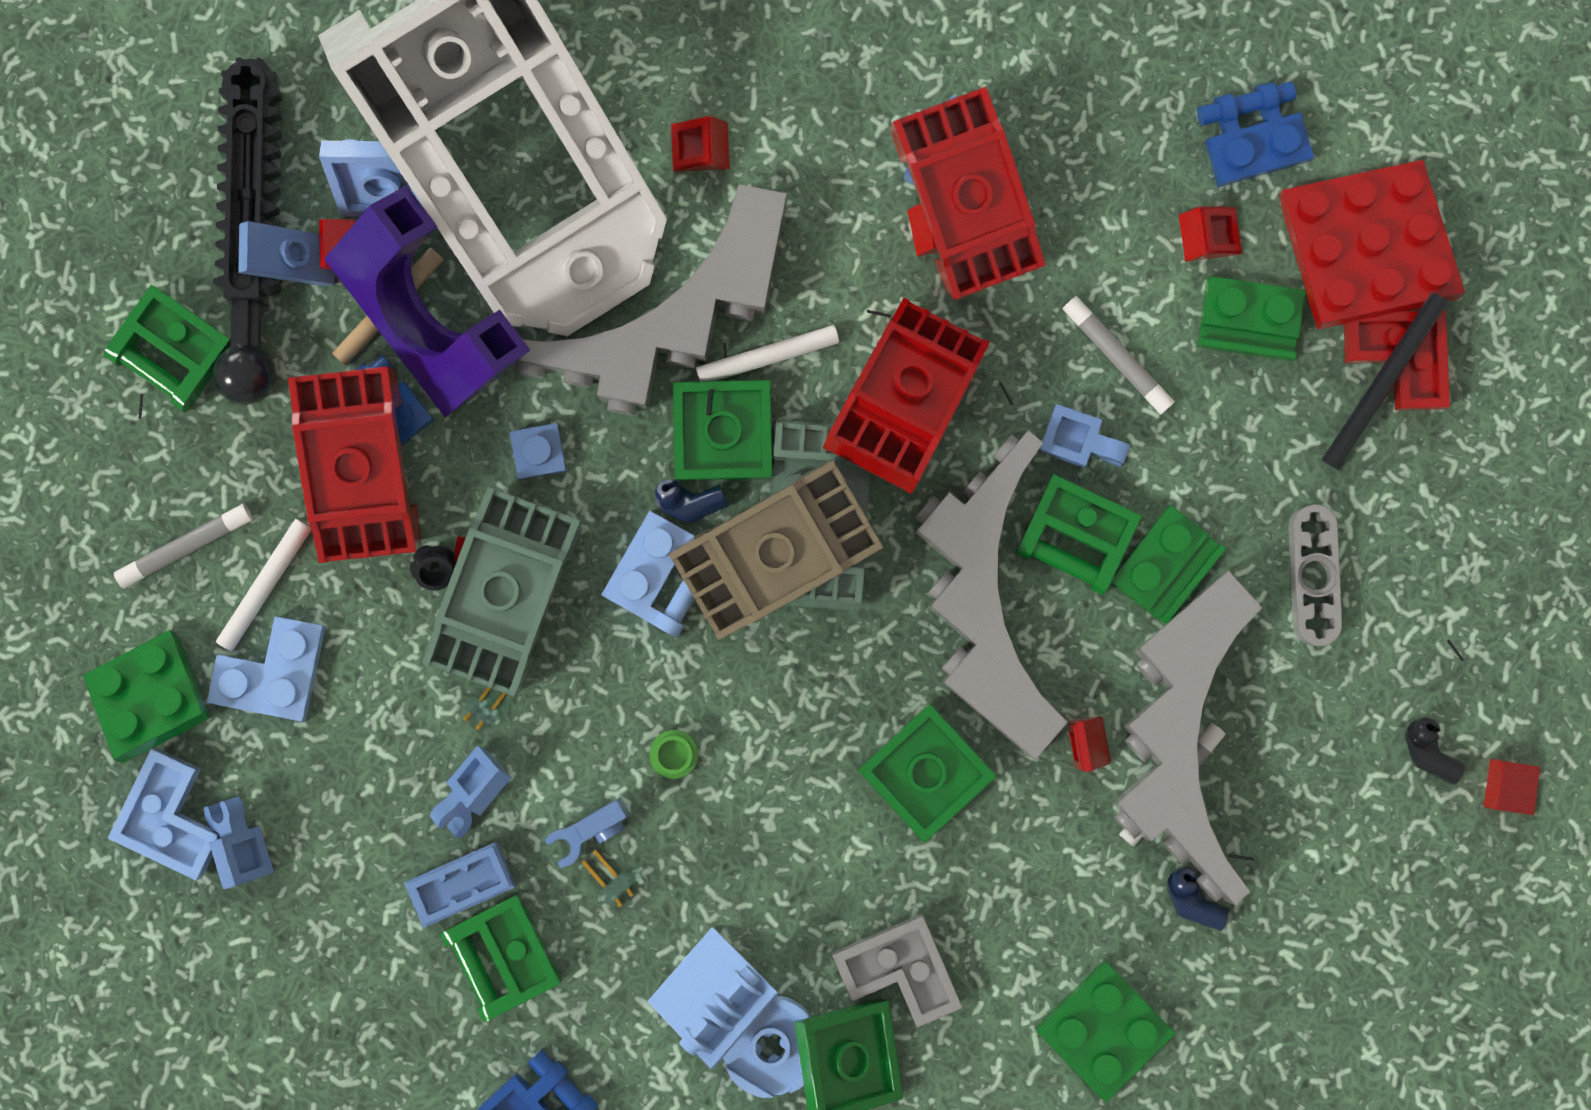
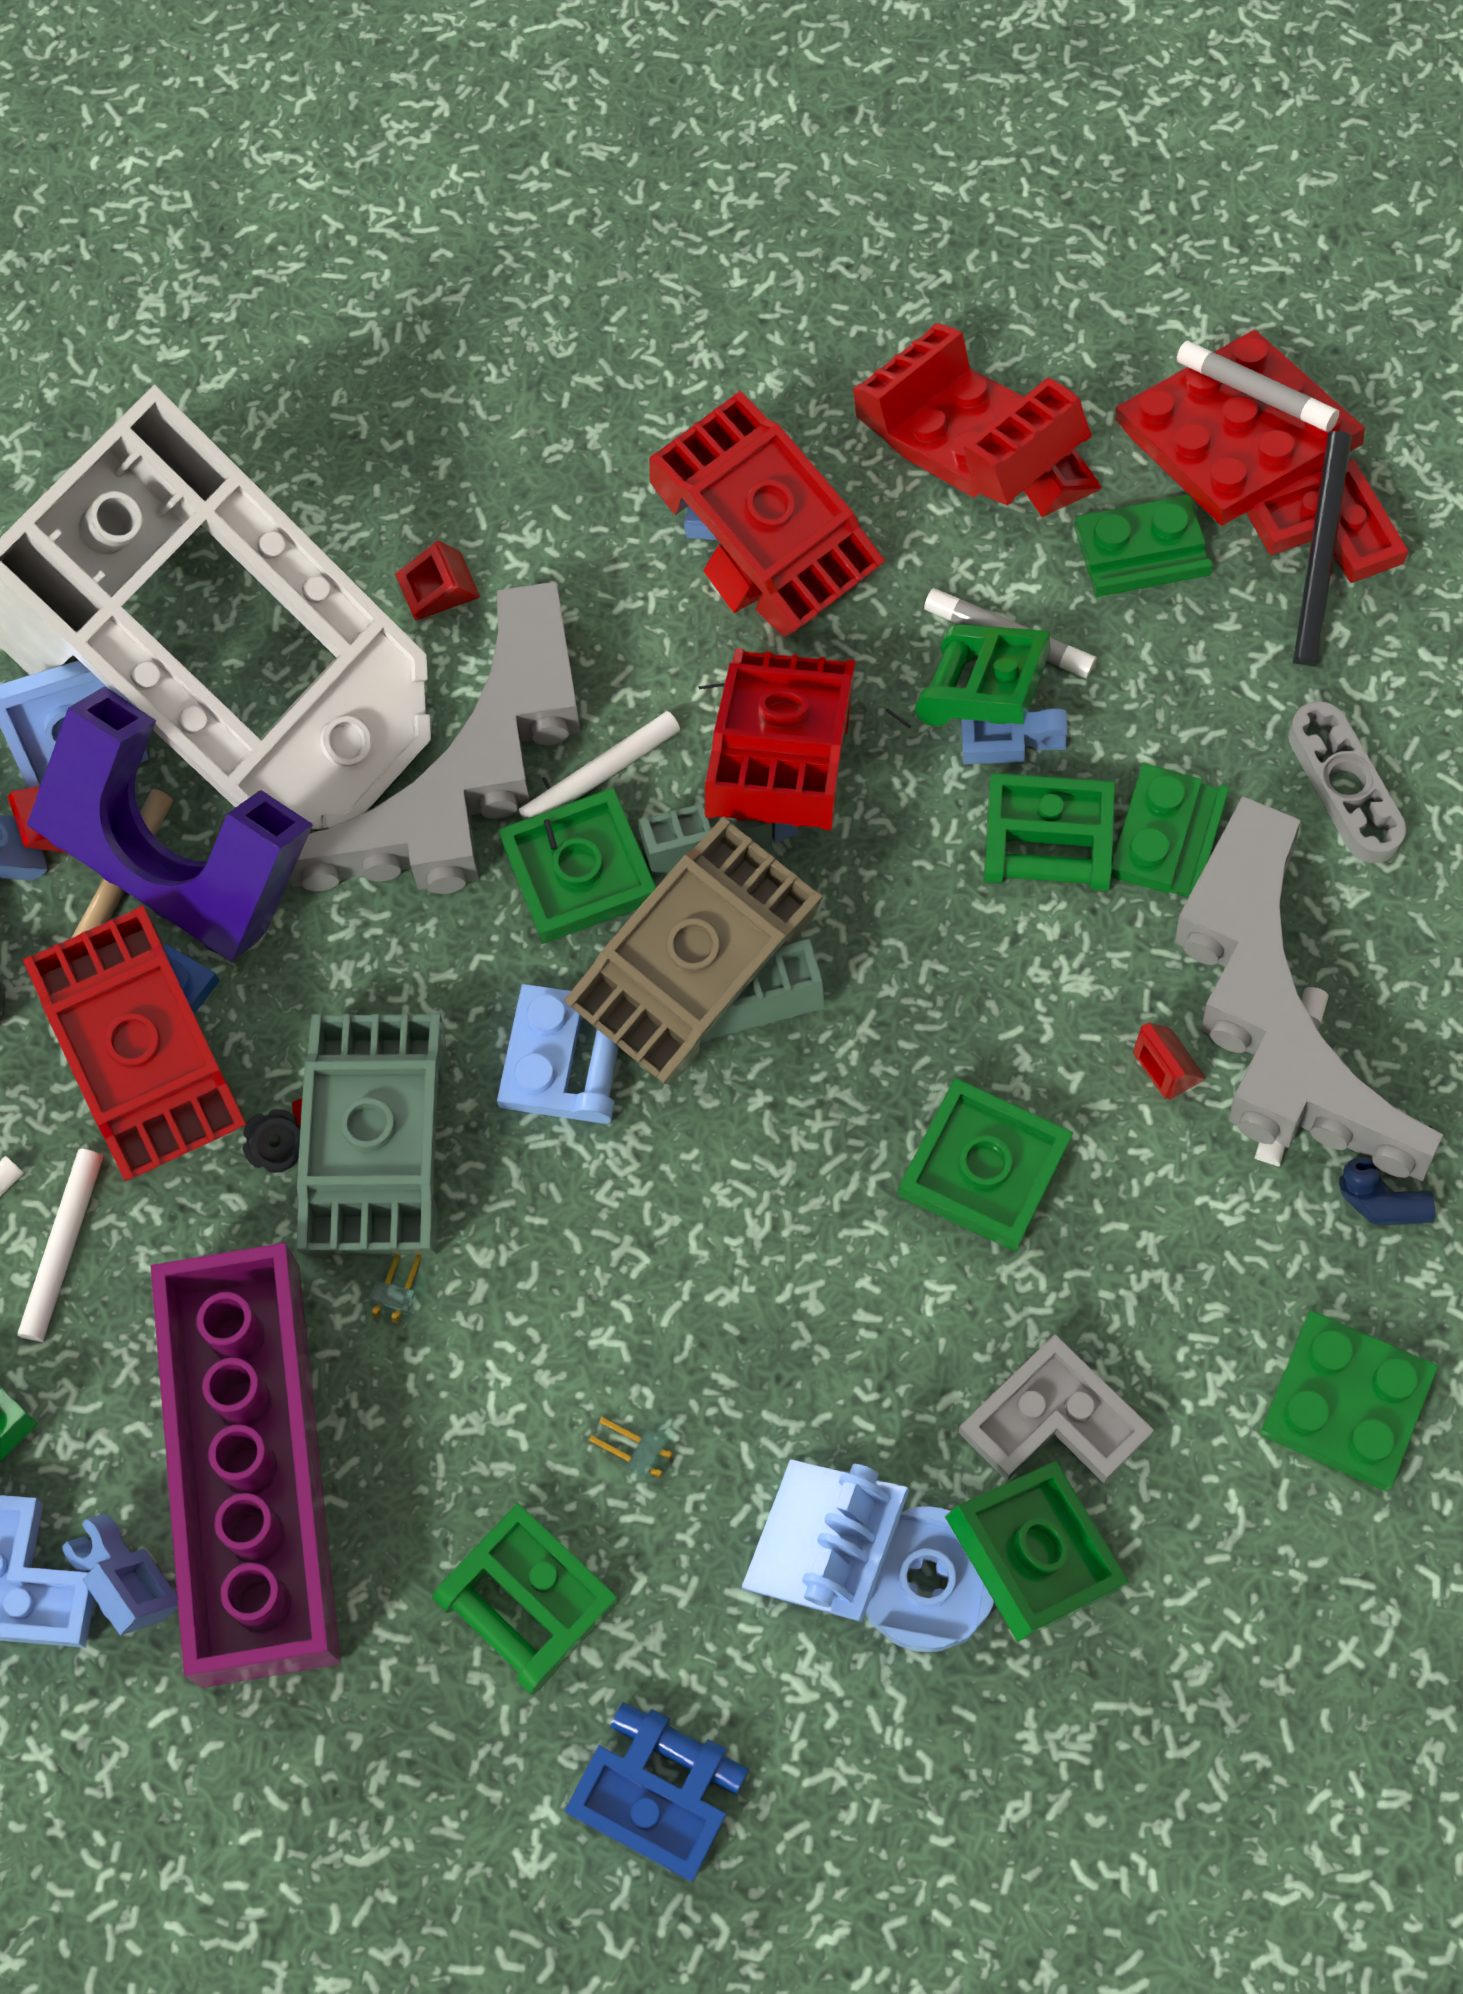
camera: 20 degrees left, 20 degrees down
light blue plate [207,616,326,722] -> none
medium blue plate [404,841,516,928] -> none
medium blue plate [430,745,511,839] -> none
medium blue plate [509,423,568,481] -> none
medium blue plate [545,797,631,868] -> none
bright green plate [649,730,699,779] -> none
dark blue arm [655,479,728,523] -> none
light grey arch [915,430,1067,760] -> none
blue plate [1197,81,1314,188] -> none
none -> magenta brick [150,1243,341,1688]
none -> red plate [853,323,1092,506]
none -> green plate [915,624,1051,727]
none -> light grey bar [1177,341,1339,432]

